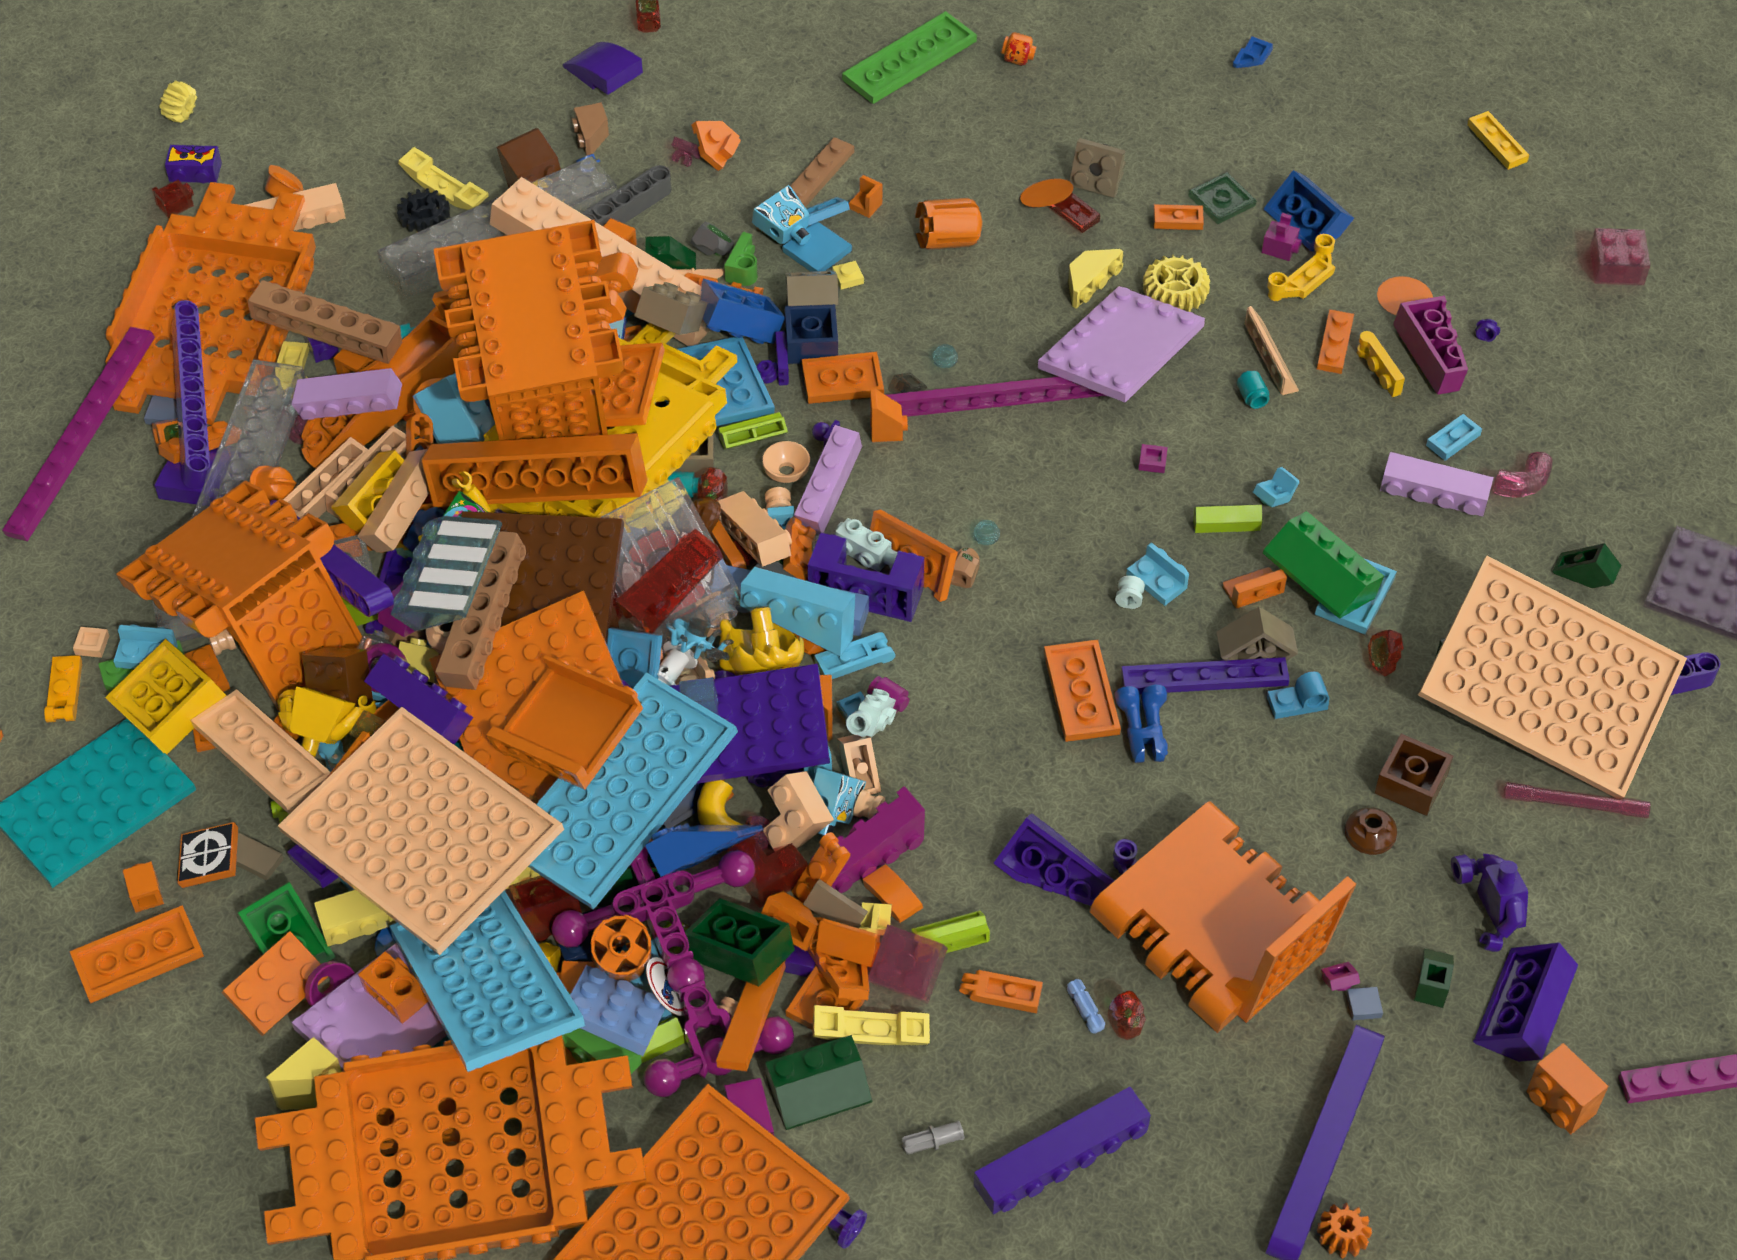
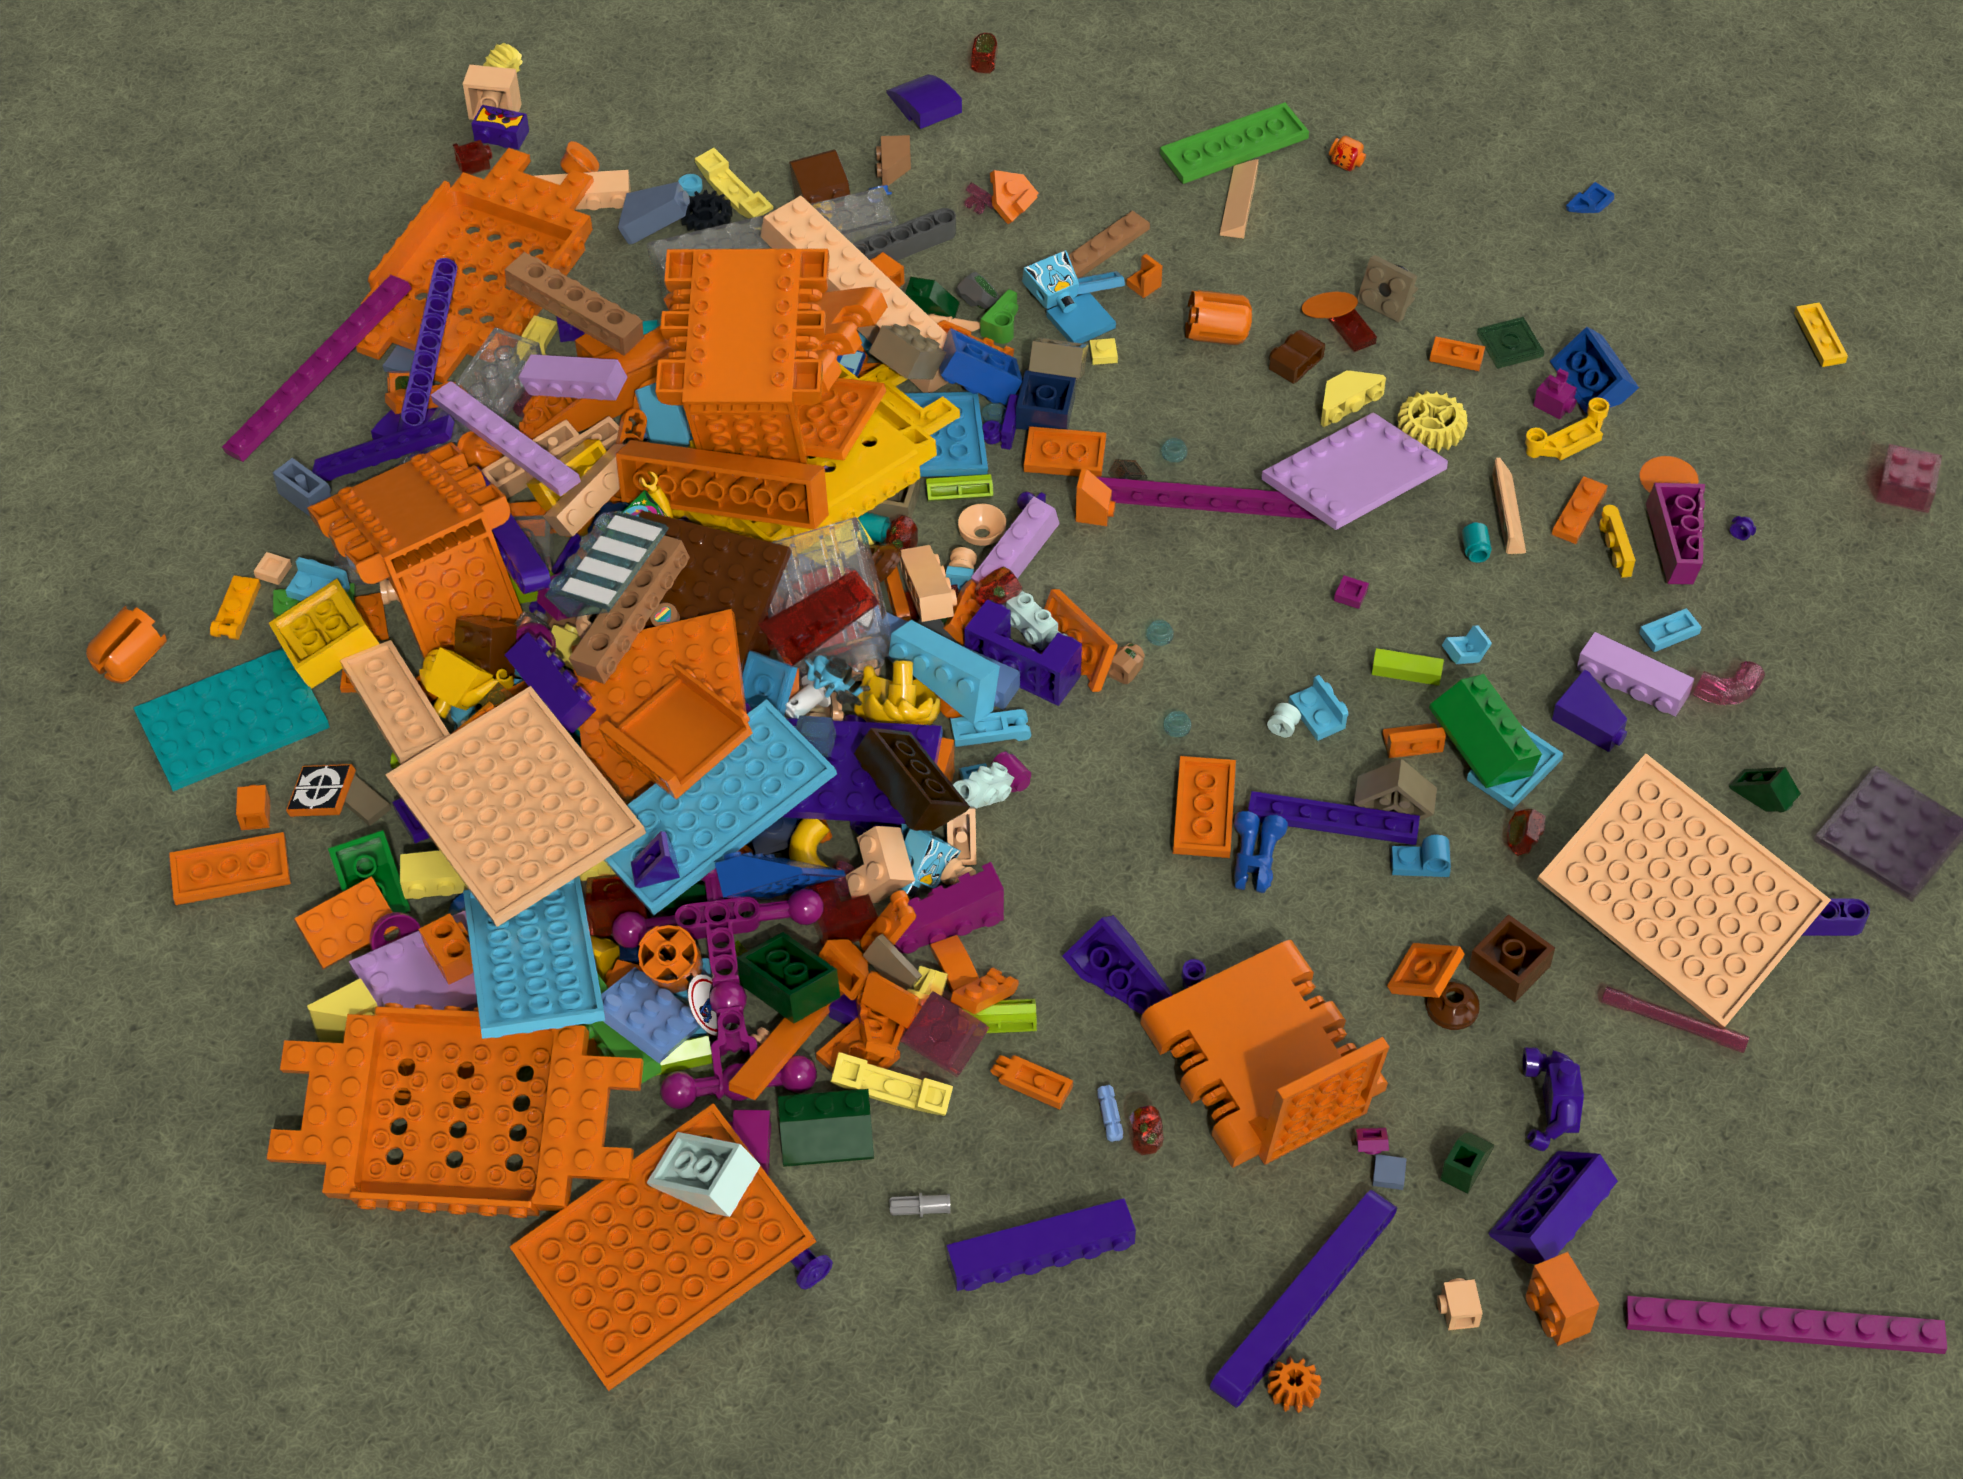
camera: 15 degrees right, 0 degrees up
none -> sand blue brick [273,458,331,516]
none -> dark purple plate [312,415,455,481]
none -> lavender plate [431,381,581,497]
none -> light nougat brick [463,65,522,120]
none -> sand blue slope [618,182,690,244]
none -> dark purple slope [631,831,680,888]
none -> light aqua slope [647,1132,761,1217]
none -> tile [650,603,680,627]
none -> medium azure tile [678,174,703,196]
none -> dark brown slope [854,728,970,831]
none -> orange plate [950,968,1019,1014]
none -> clear red rock [974,566,1022,607]
none -> clear light blue plate [982,403,1007,424]
none -> clear light blue plate [1164,711,1191,737]
none -> light nougat slope [1220,159,1259,239]
none -> reddish brown brick [1269,330,1325,384]
none -> orange plate [1387,943,1465,998]
none -> light nougat brick [1437,1278,1483,1330]
none -> dark purple slope [1552,669,1627,752]

